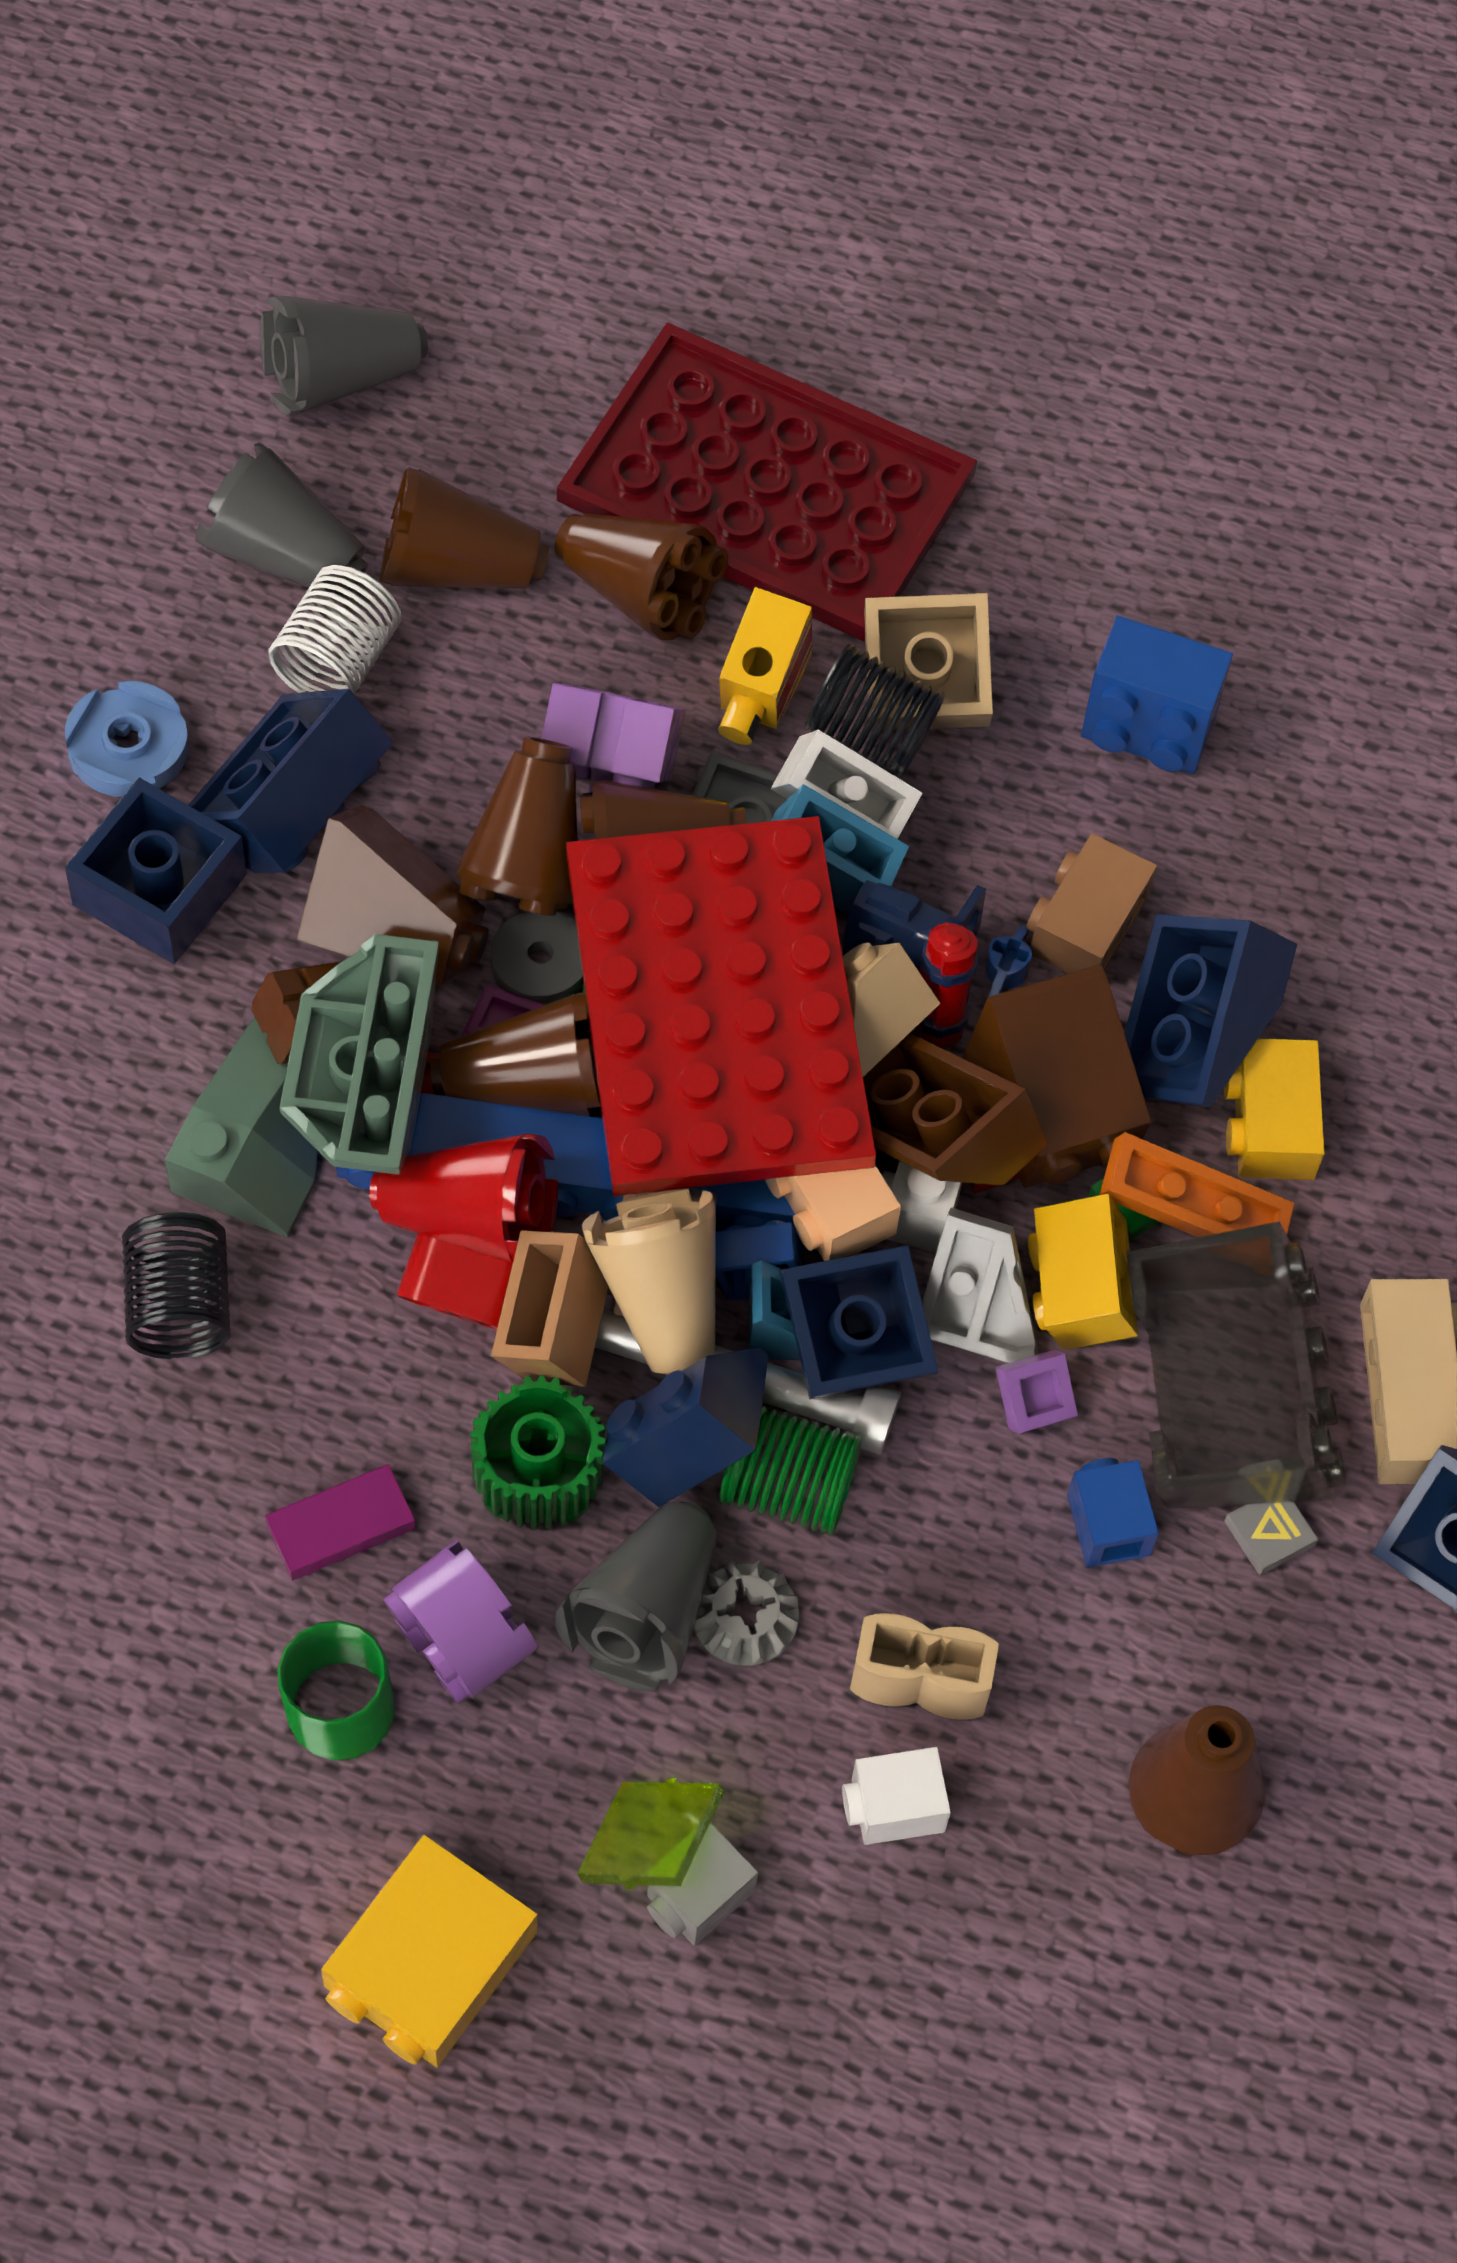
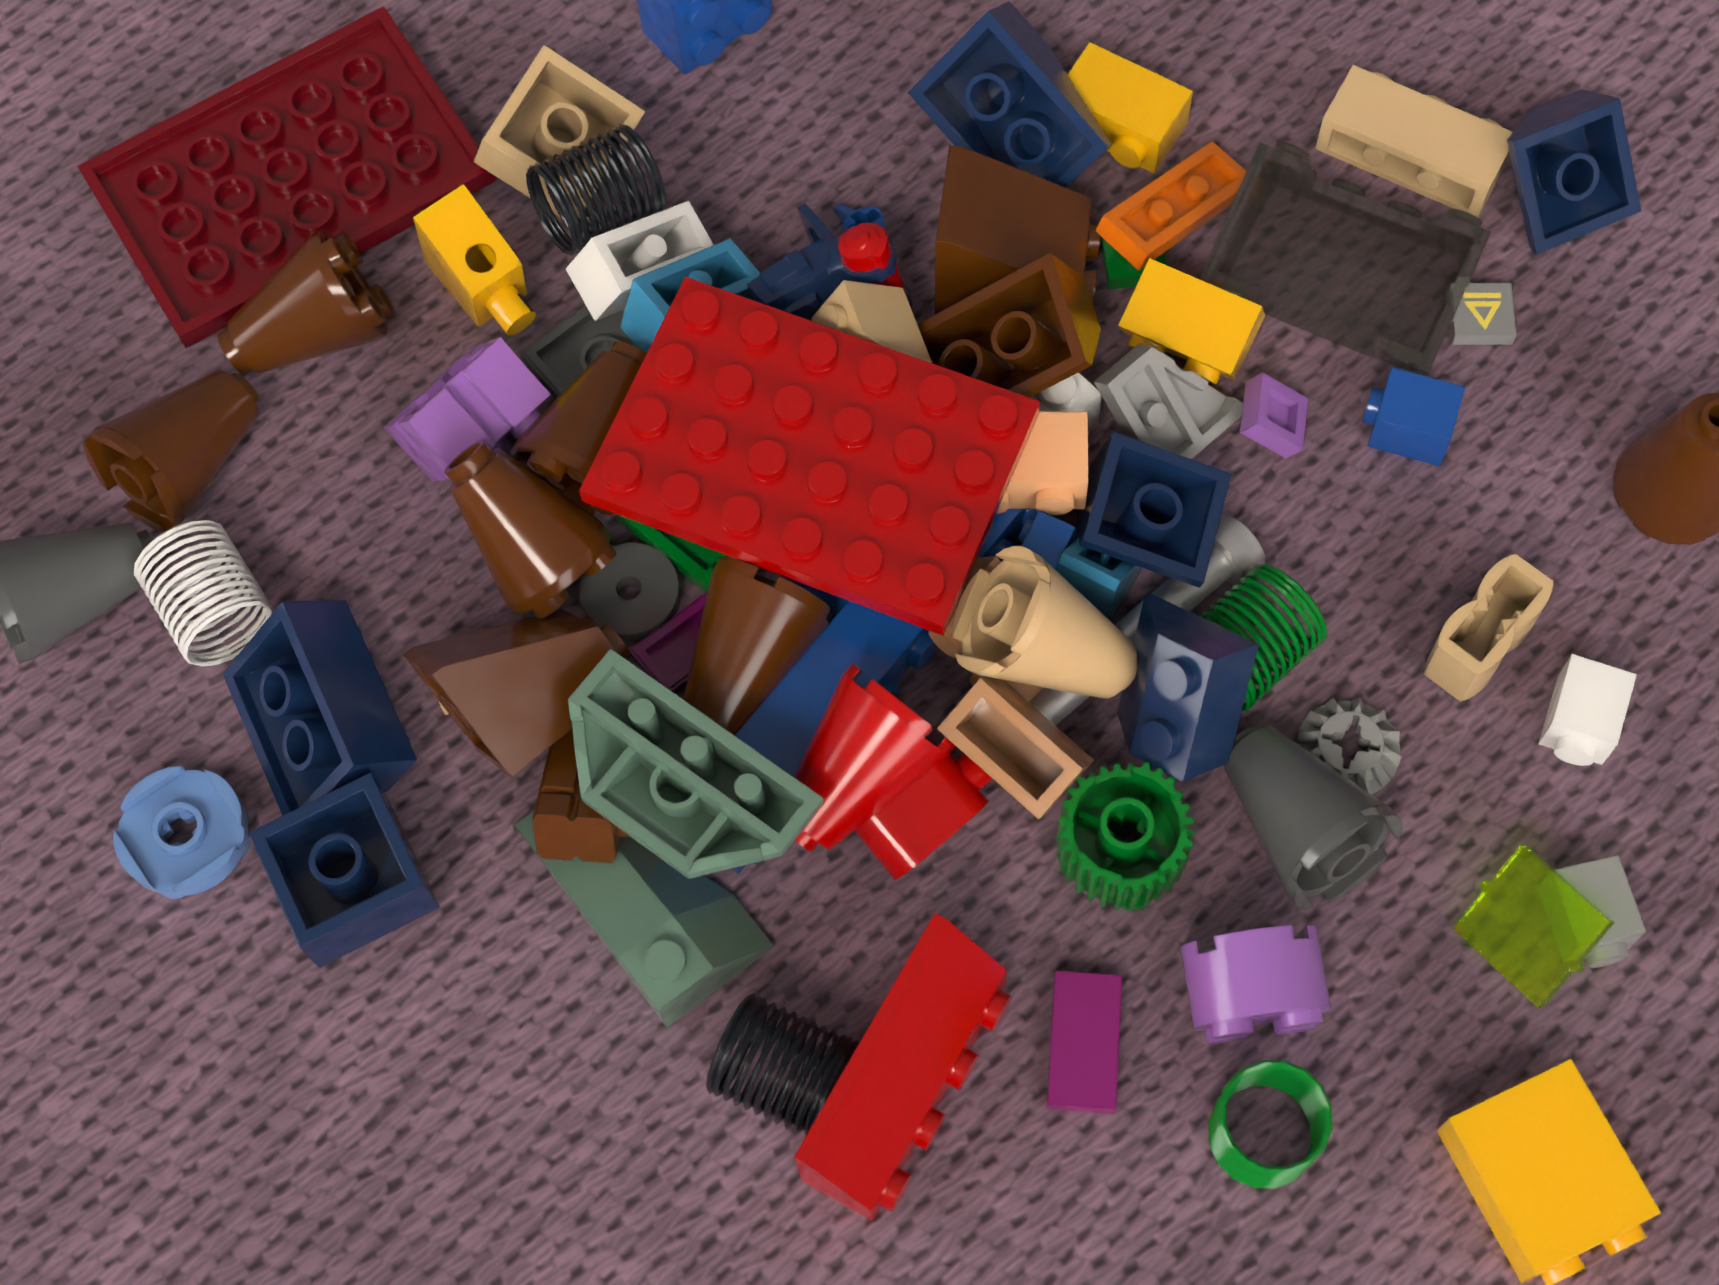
camera: 50 degrees left, 5 degrees up
medium nougat brick [1026,833,1158,973] -> none
none -> red slope [794,913,1012,1221]

